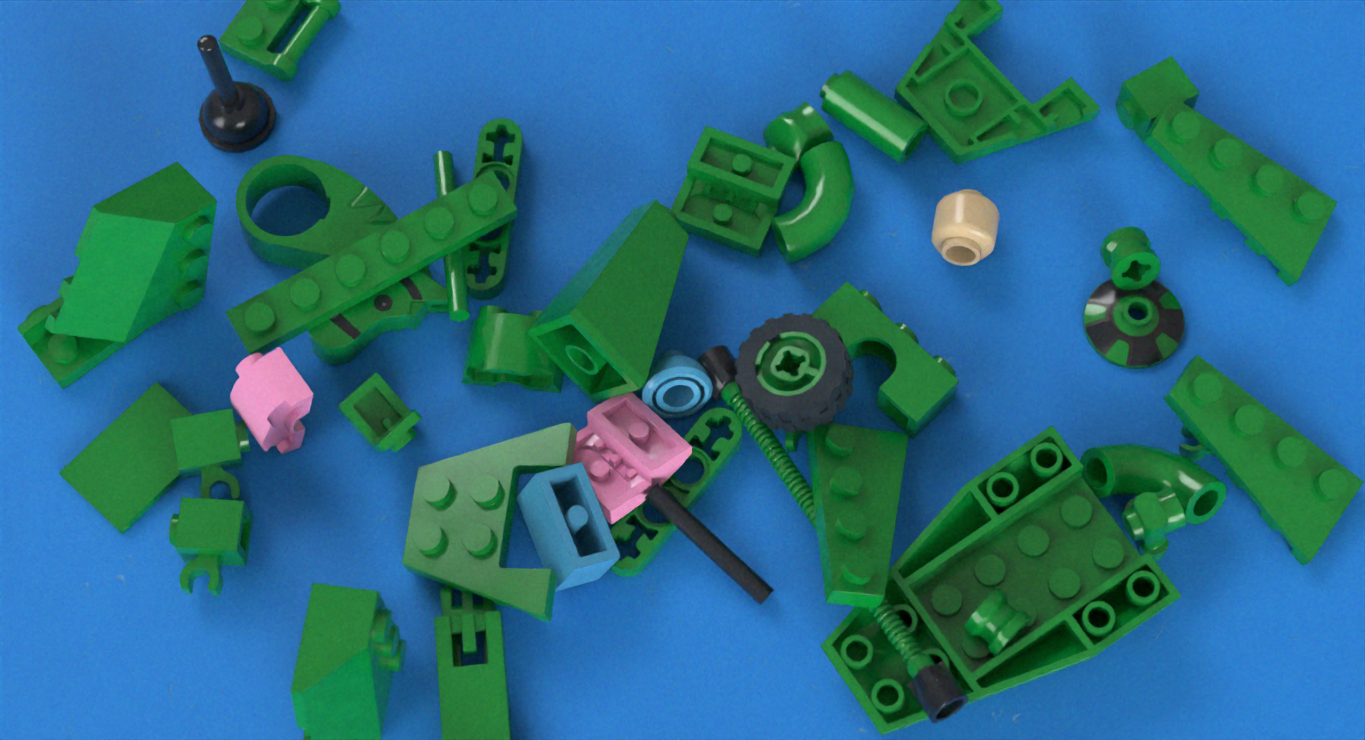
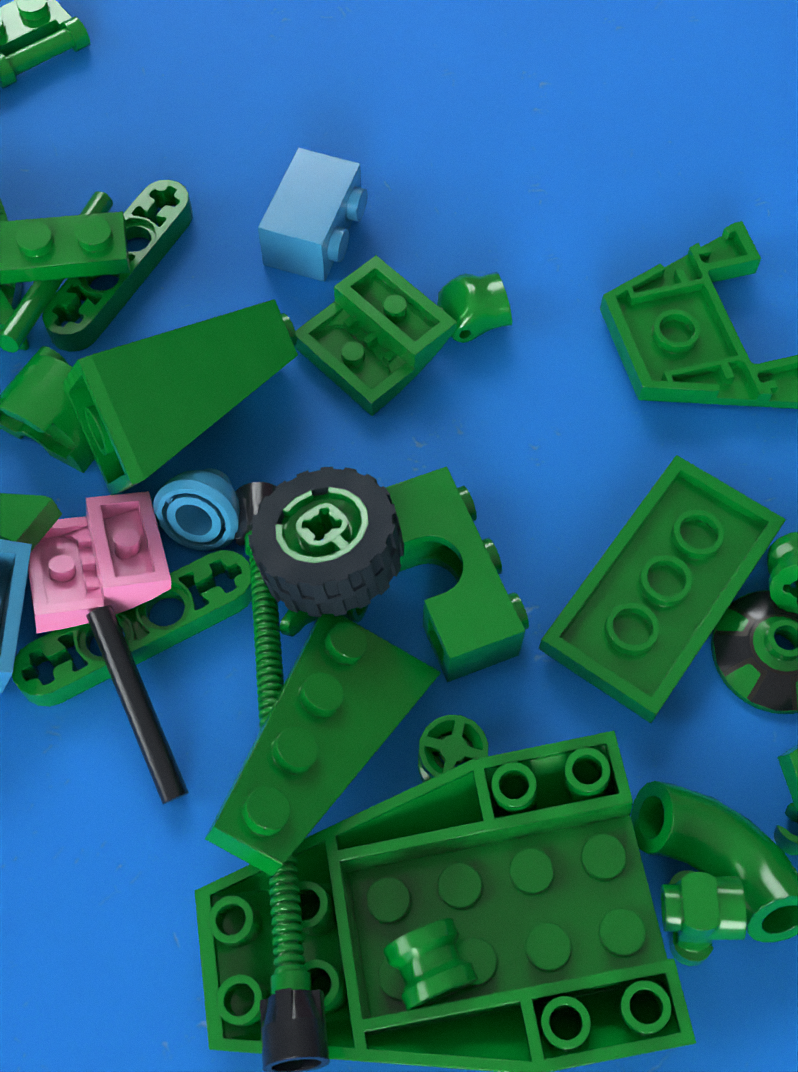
camera: 20 degrees right, 5 degrees down
green cylinder [771,141,856,265] -> none
green brick [820,70,929,164] -> none
tan head [931,189,1000,266] -> none
none -> dark azure brick [258,148,368,282]
none -> green wheel [418,715,488,782]
none -> green plate [539,455,786,723]

